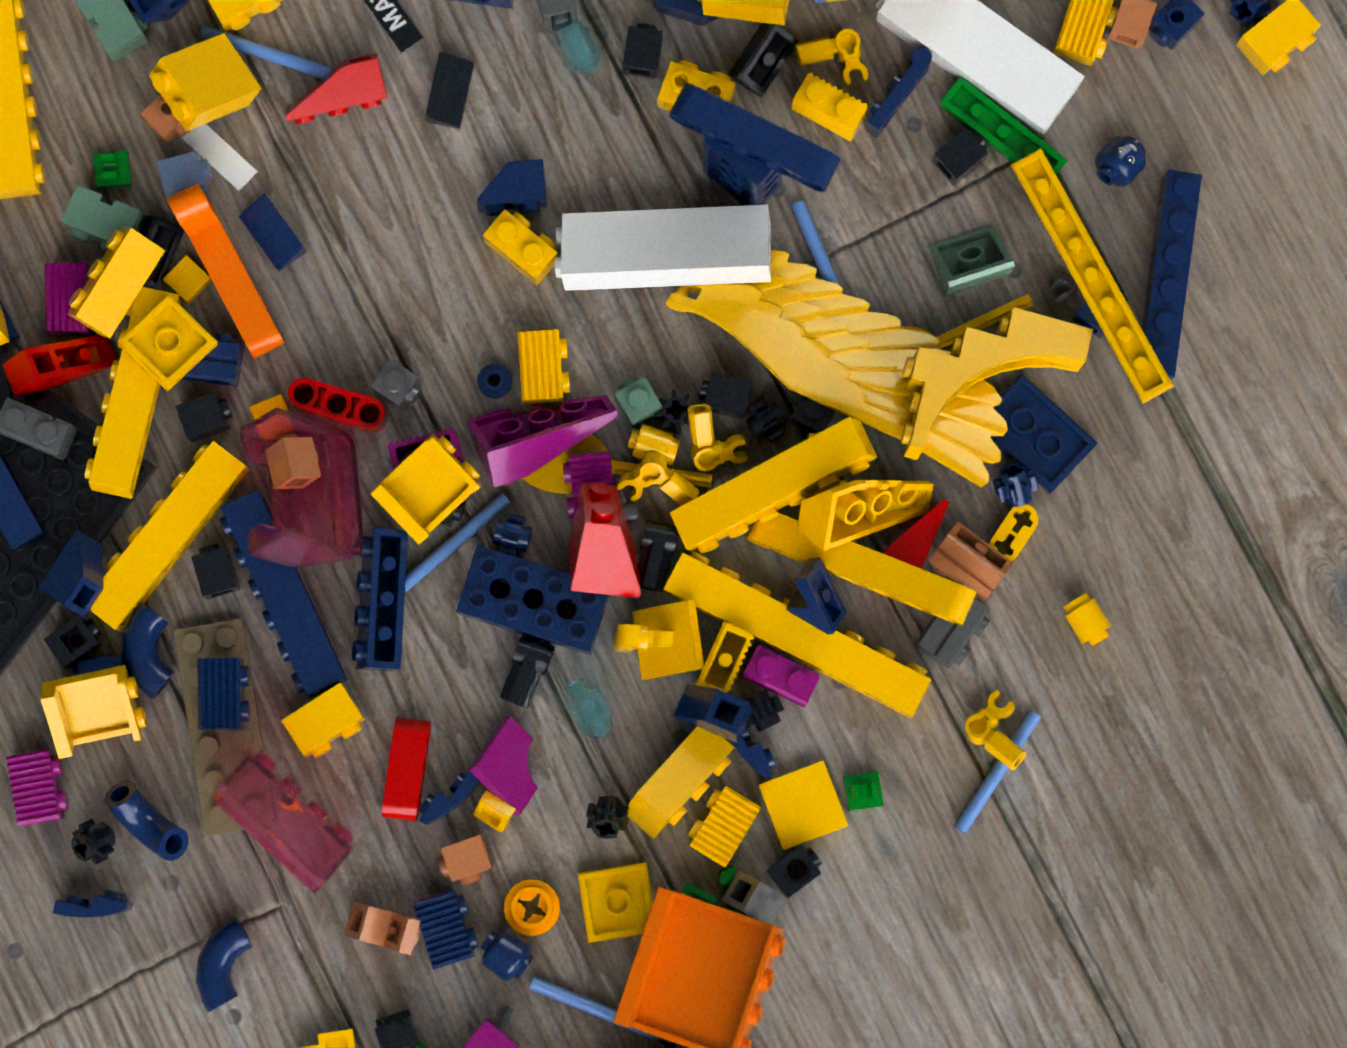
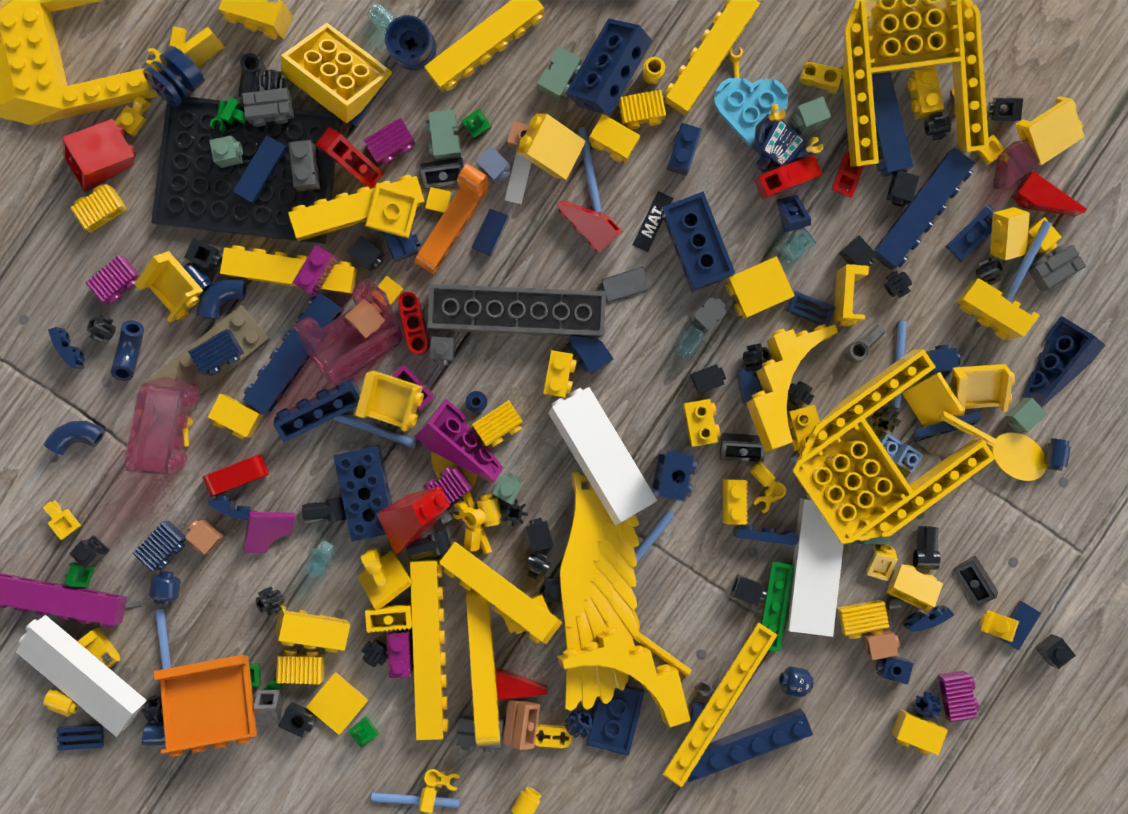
camera: 60 degrees right, 5 degrees up
dark blue slope [38,529,104,618] -> none
yellow brick [67,227,165,338] -> none
black brick [191,544,240,600] -> none
nougat brick [344,901,421,955] -> none
yellow tile [473,790,516,833] -> none
dark blue gear [492,513,533,557] -> none
light orange gear [504,879,560,936] -> none
yellow tile [577,862,653,943] -> none
dark blue beam [669,83,841,193] -> none
dark blue slope [674,684,752,743] -> none
yellow bar [688,403,748,471] -> none
dark blue slope [730,727,776,779] -> none
dark blue slope [786,557,847,634] -> none
yellow wedge [797,480,934,551] -> none
sand green slope [929,225,1015,296] -> none
none -> magenta brick [292,245,337,296]
none -> flat silver brick [427,284,606,338]

